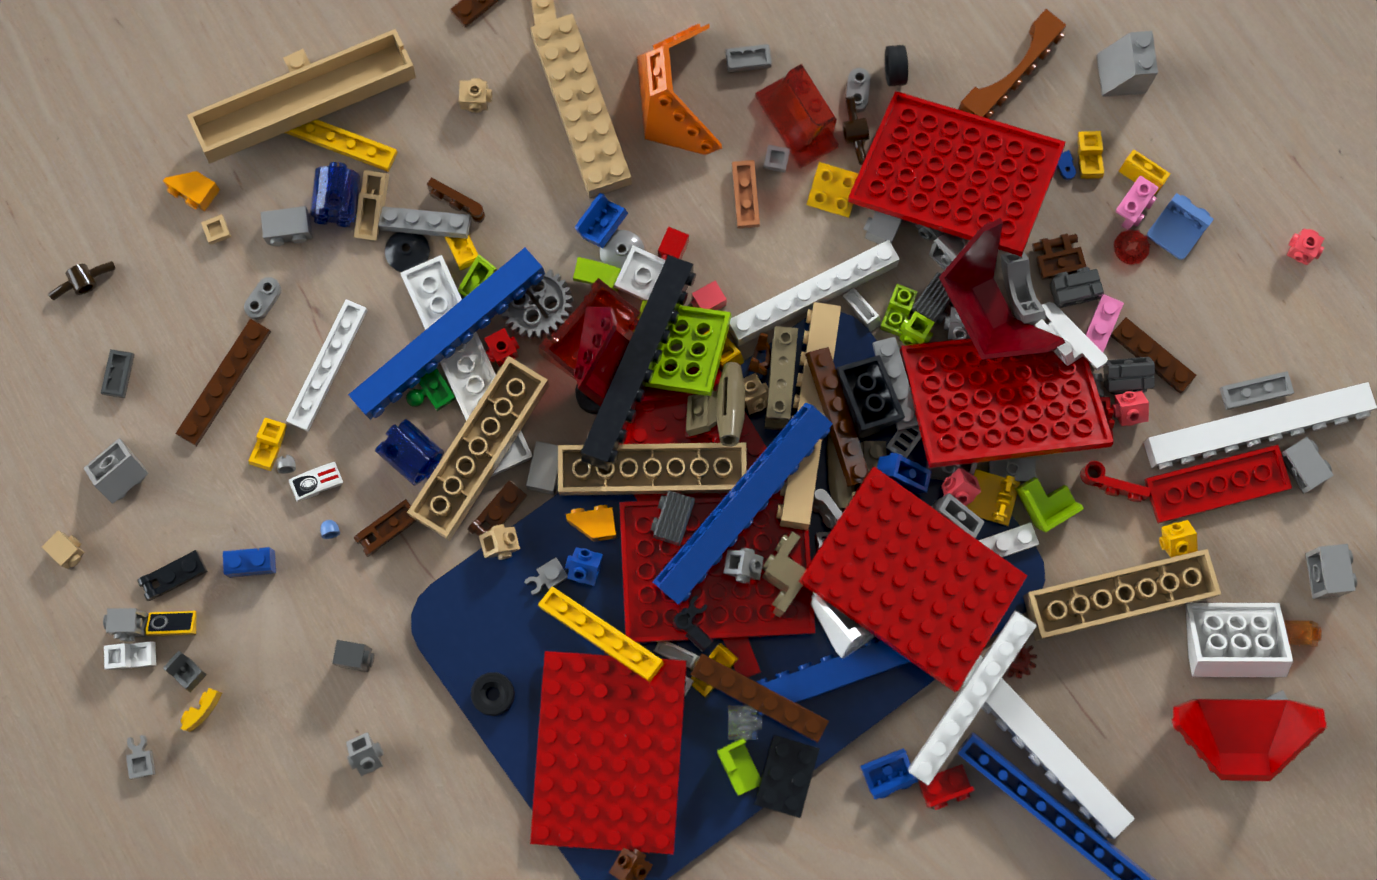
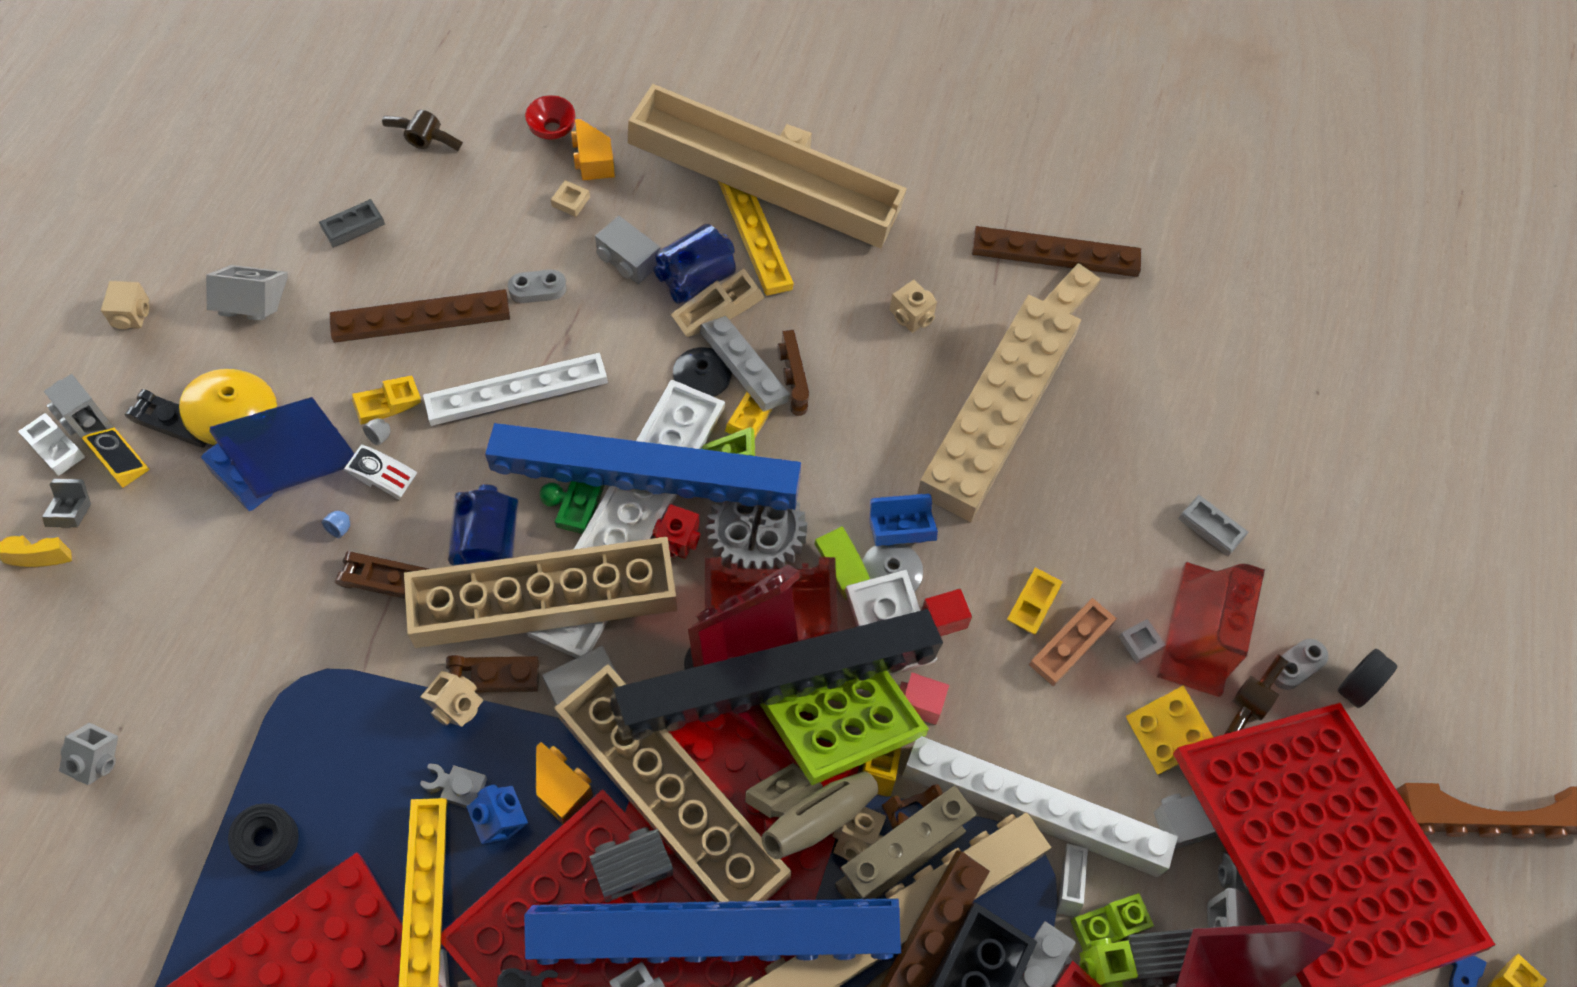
camera: 45 degrees right, 15 degrees down
dark grey brick [332,640,375,672] -> none
orange piece [637,23,722,155] -> none
none -> yellow dish [179,369,277,446]
none -> clear blue piece [209,397,355,498]
none -> red piece [525,95,576,140]
none -> yellow slope [1007,567,1063,635]

